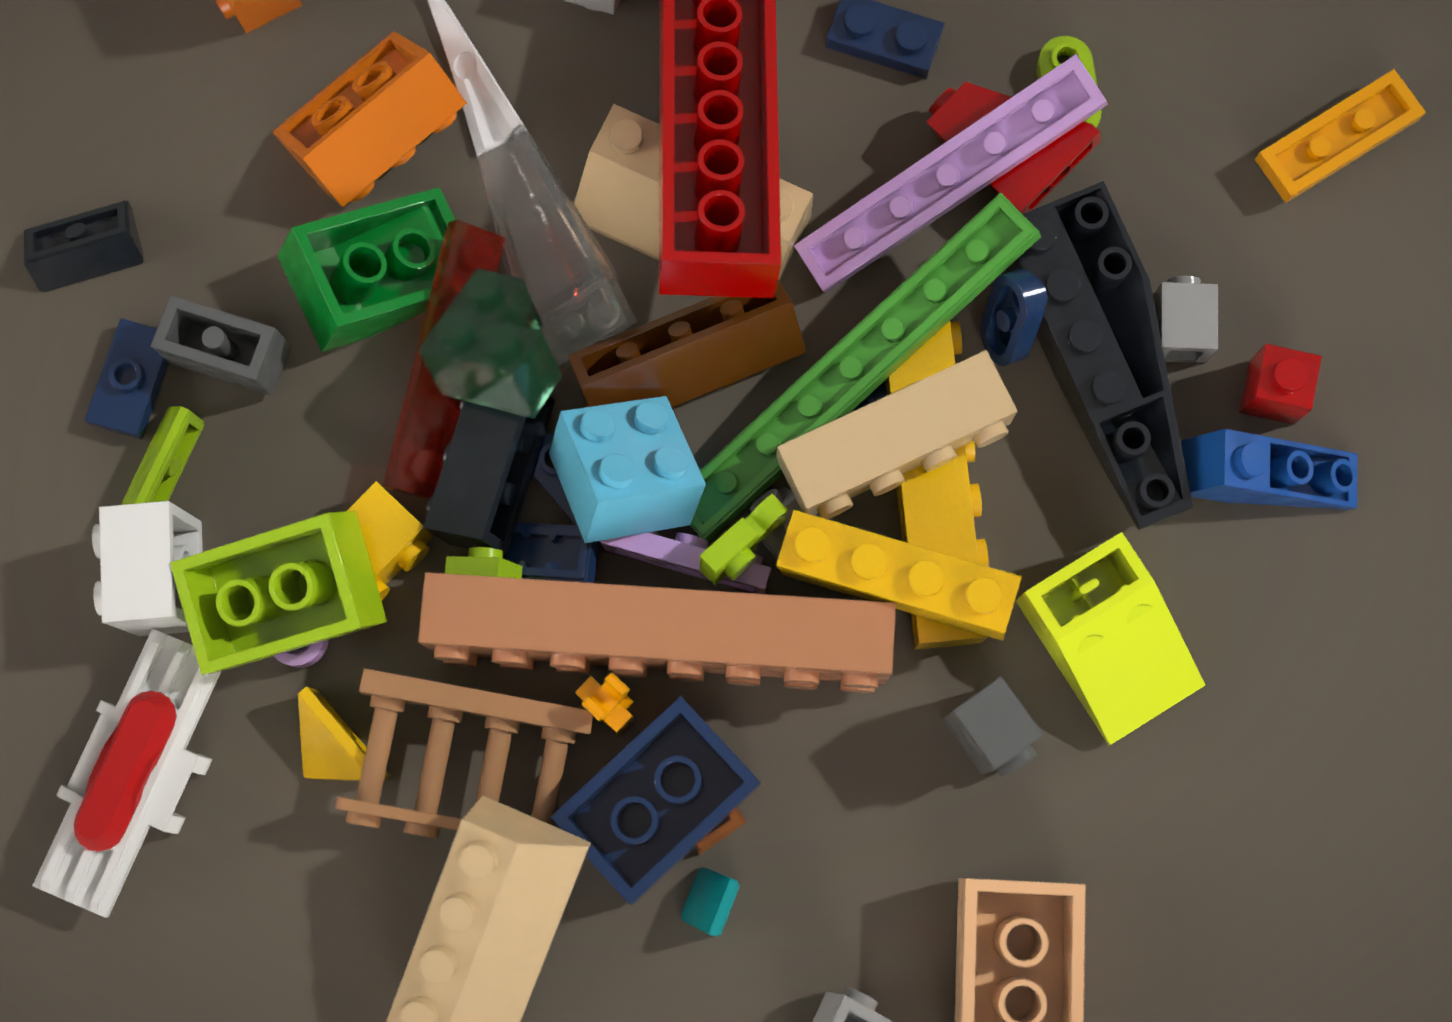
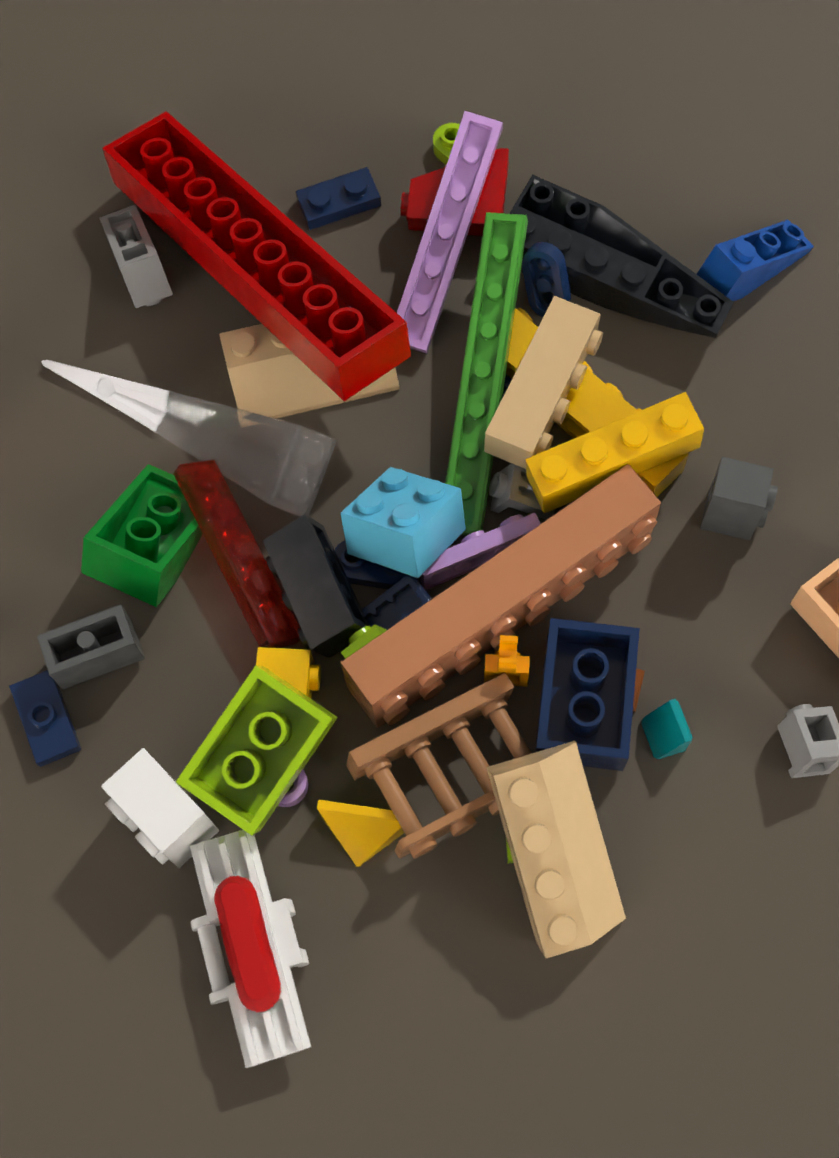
camera: 40 degrees left, 10 degrees down
lime slope [122,406,204,505] -> none
orange slope [272,31,467,208] -> none
clear green brick [418,268,562,419] -> none
reddish brown brick [567,279,806,408] -> none
lime plate [700,493,788,586] -> none
neon yellow slope [1016,532,1205,746] -> none
light grey brick [1153,276,1218,363] -> none
red brick [1239,344,1322,425] -> none
light orange plate [1255,69,1426,203] -> none

